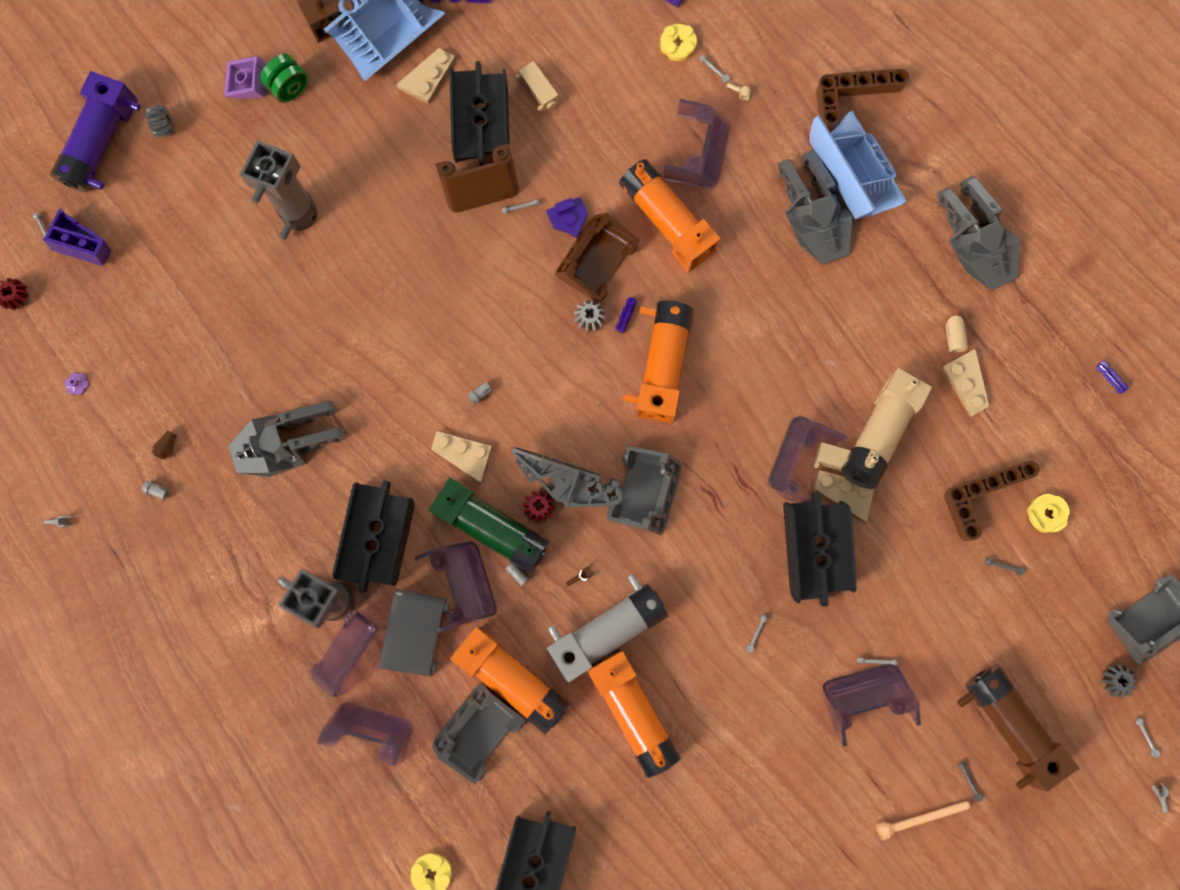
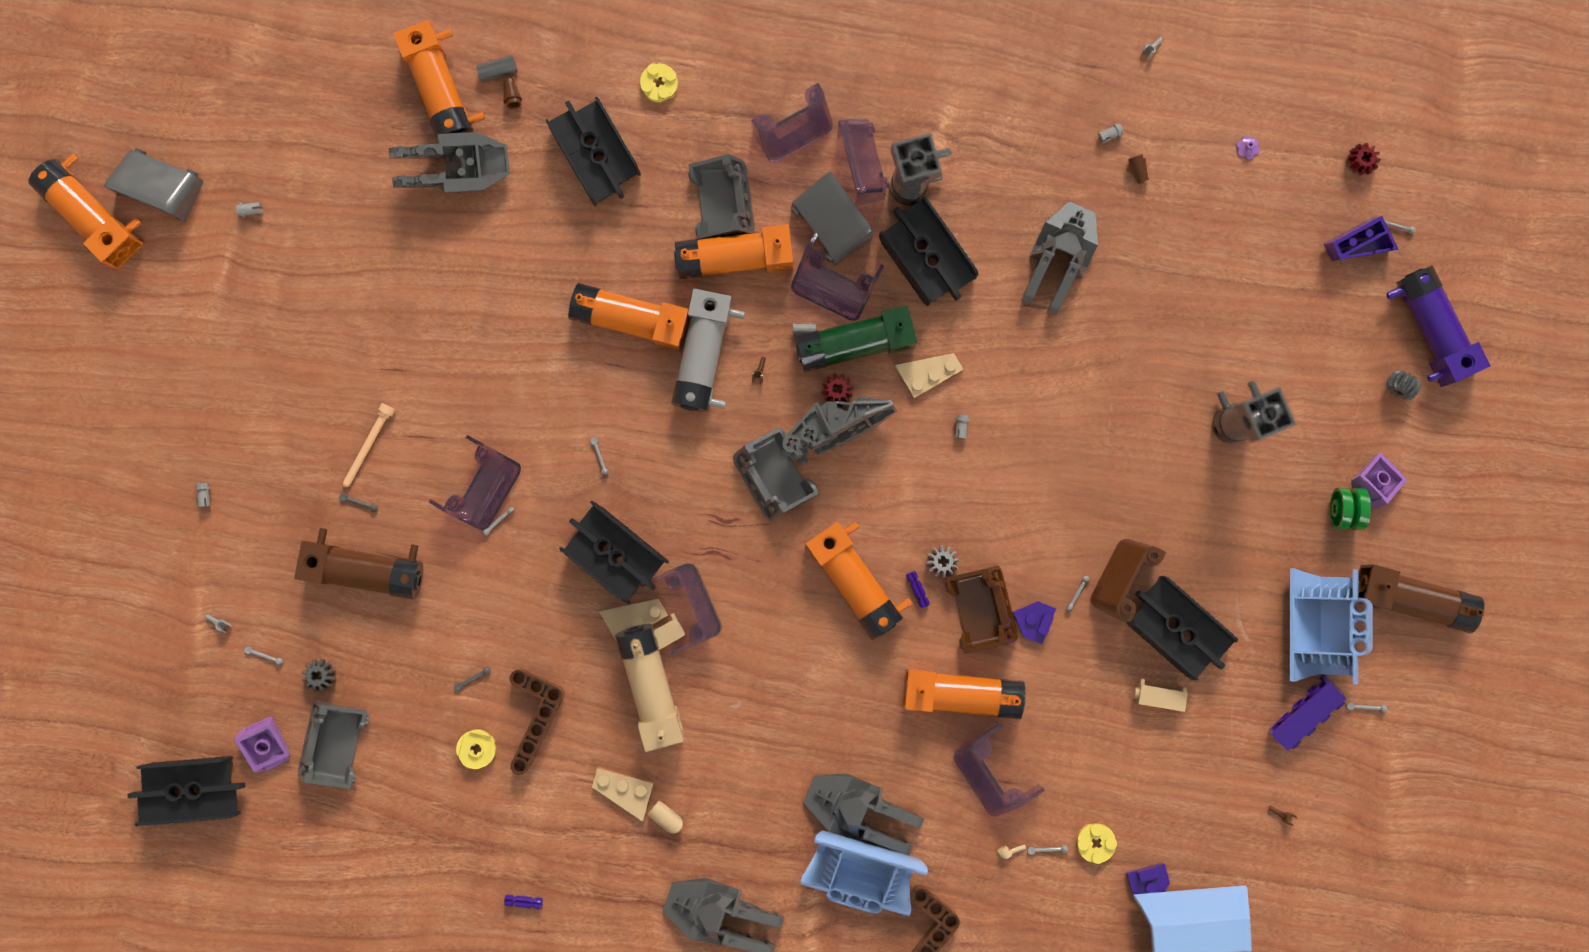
camera: 130 degrees right, 5 degrees up
tan wing [396,48,455,104] -> none

